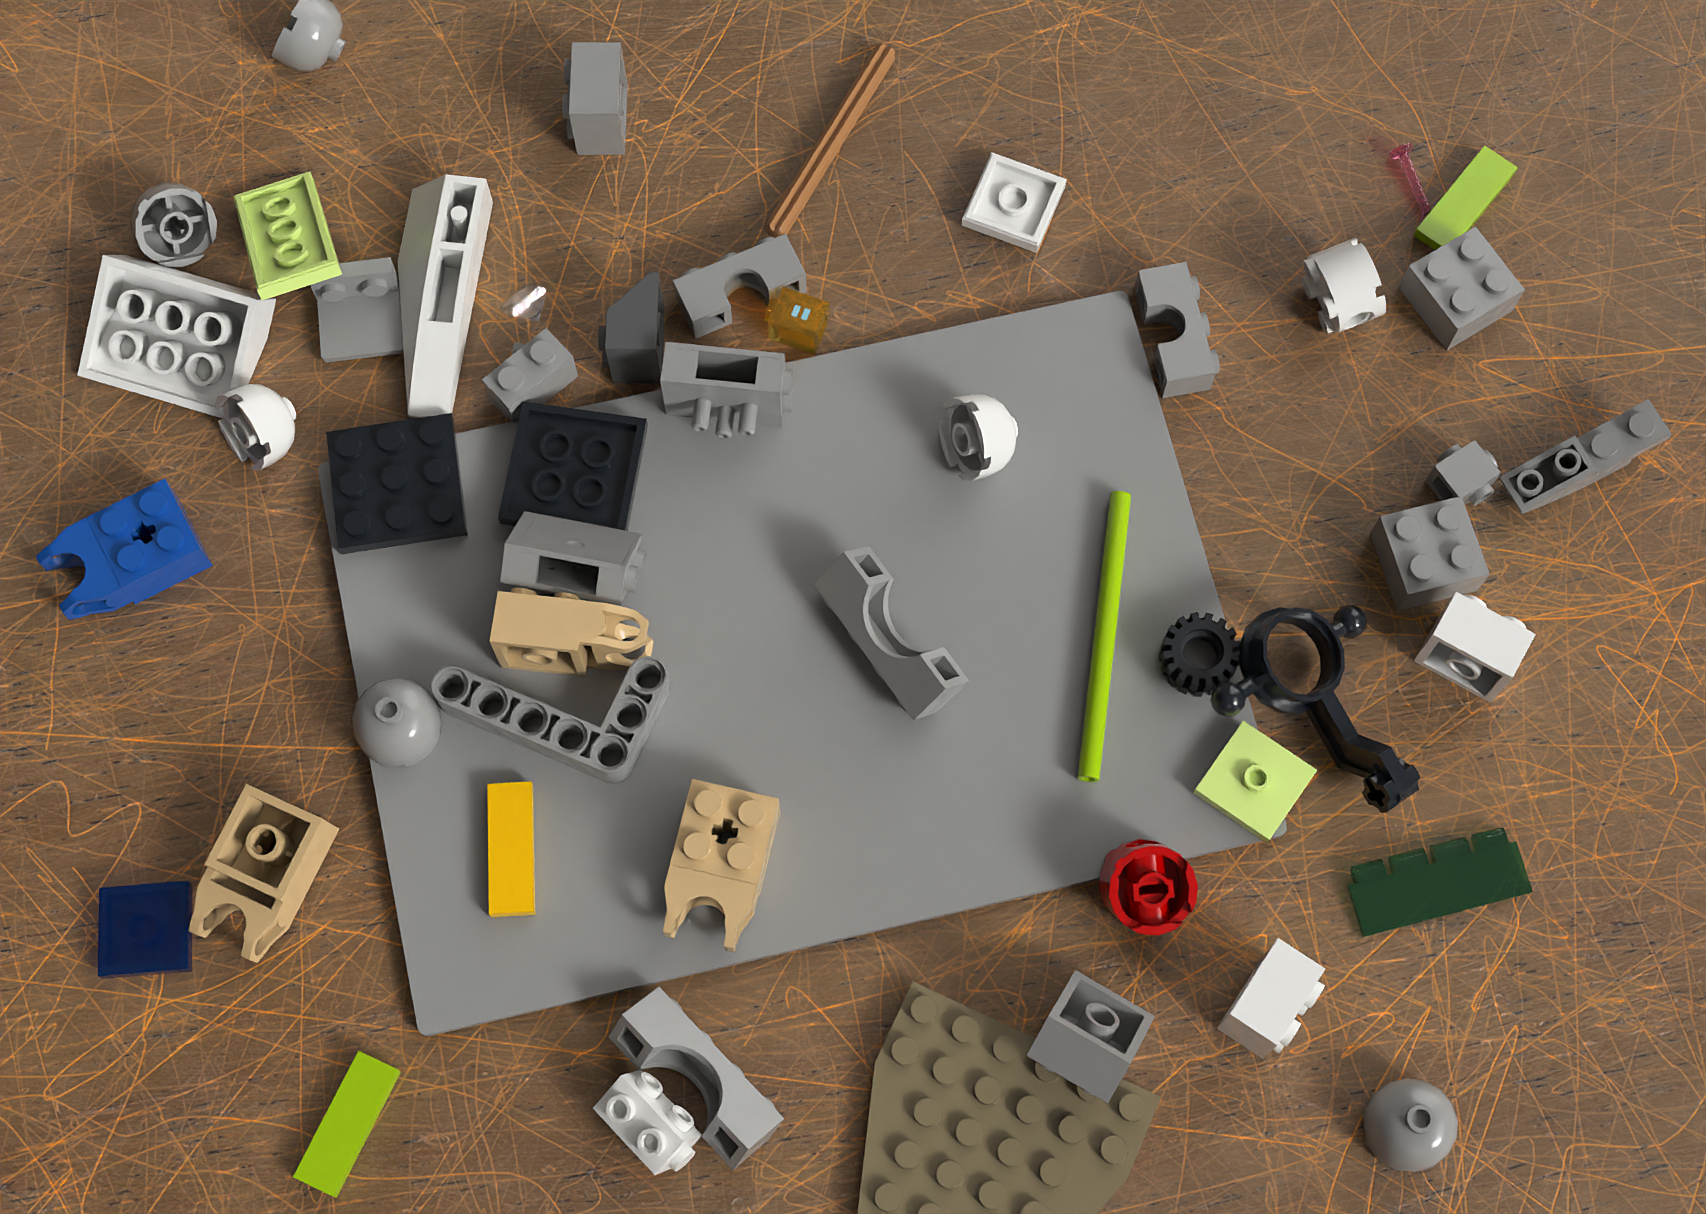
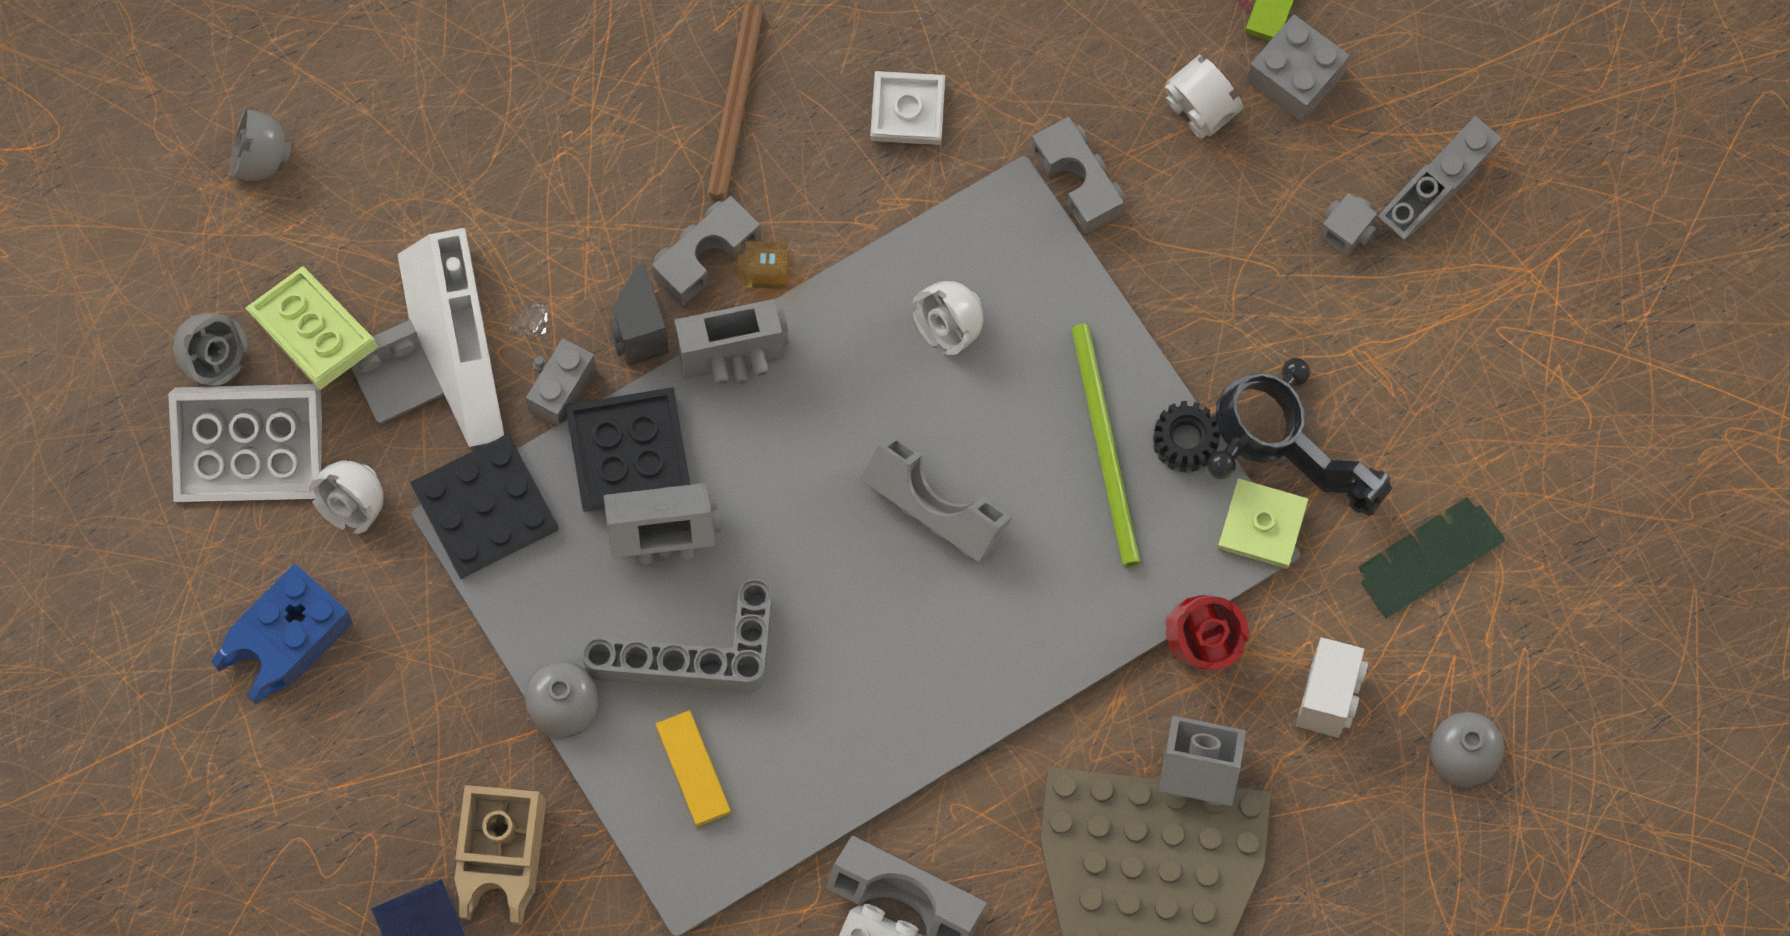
camera: 20 degrees left, 0 degrees up
tan brick [489,588,654,677] -> none
light grey brick [562,42,628,155] -> none
tan brick [663,779,781,953] -> none
light grey brick [1370,496,1490,611] -> none
white brick [1414,592,1536,703] -> none

